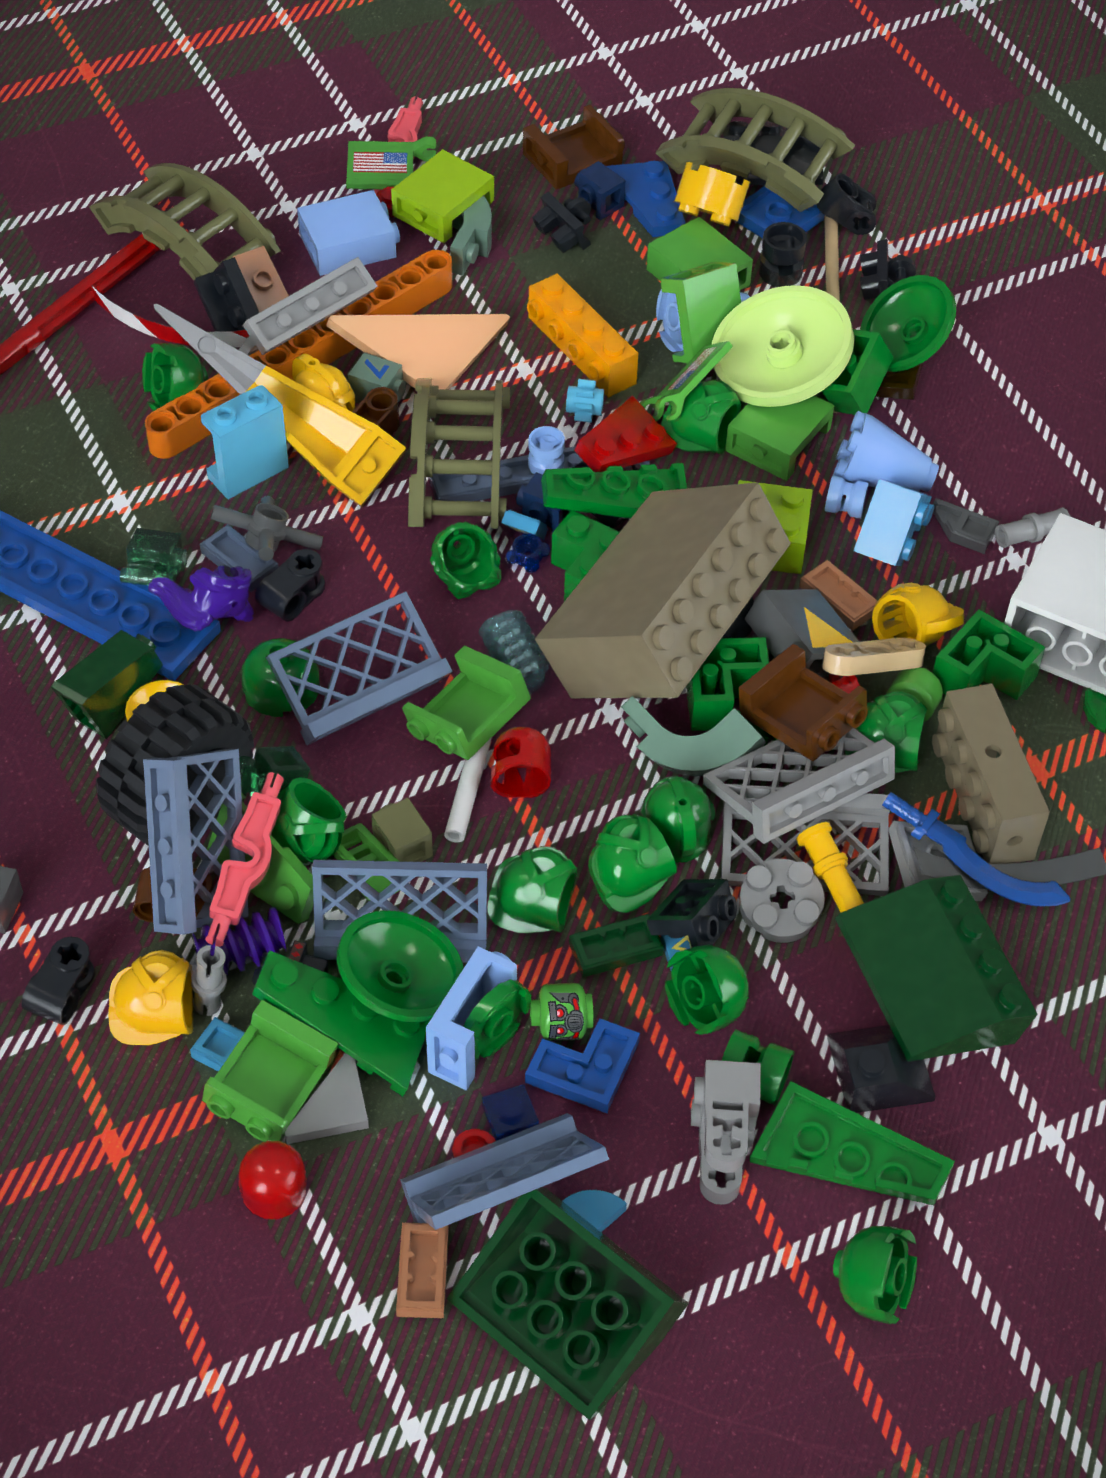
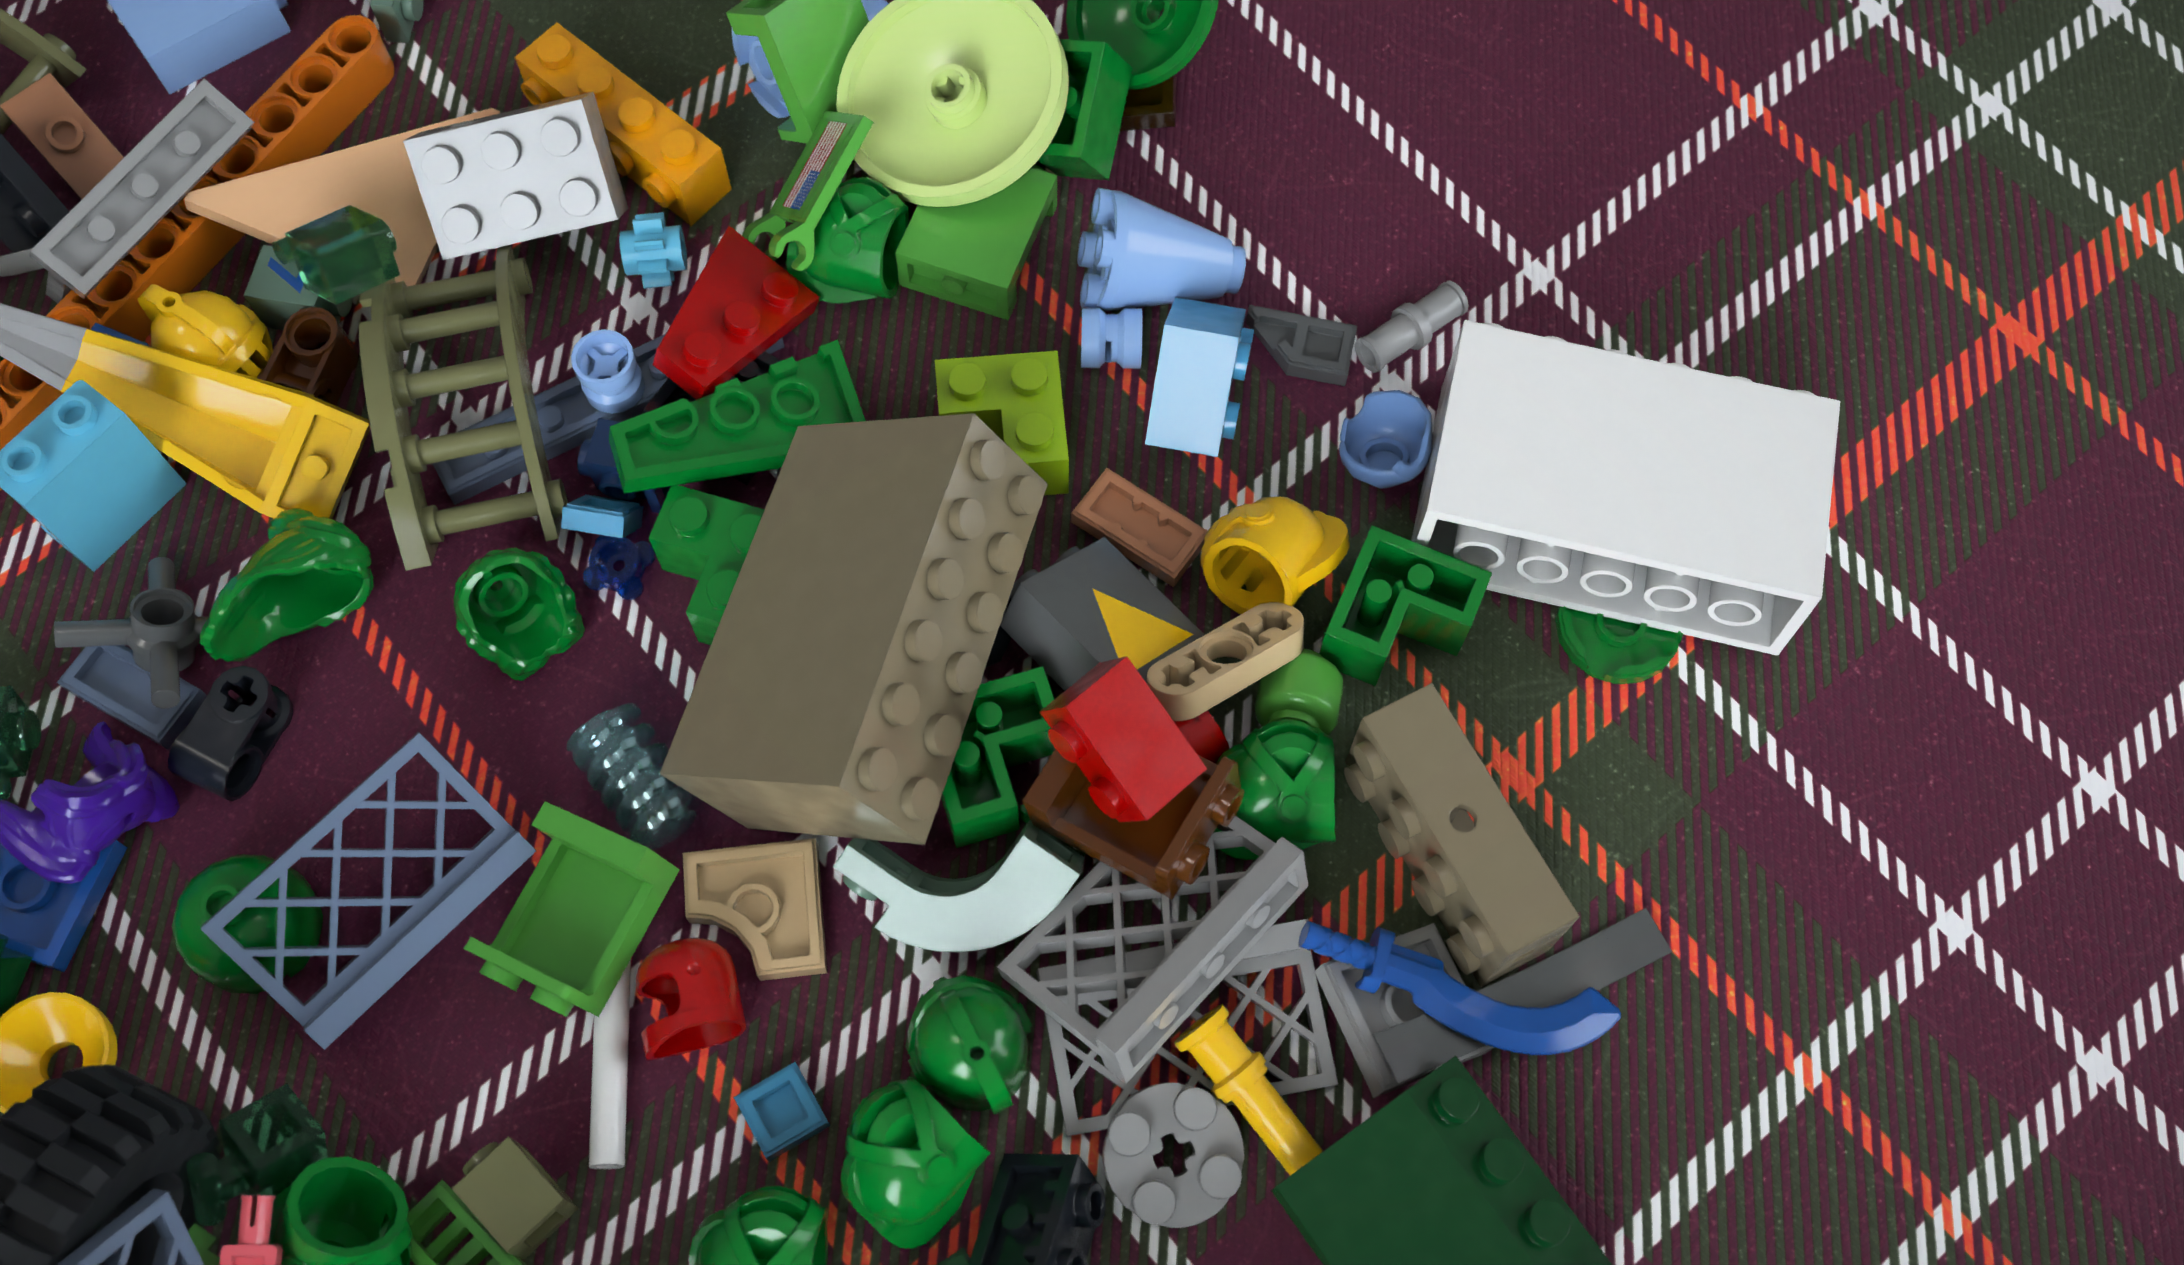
camera: 15 degrees left, 15 degrees up
none -> green hair [200,508,374,662]
none -> clear green brick [272,205,400,305]
none -> brick [403,92,628,260]
none -> tan tile [683,838,827,981]
none -> dark azure tile [734,1062,830,1162]
none -> red brick [1040,656,1207,822]
none -> medium blue hair [1339,390,1433,489]

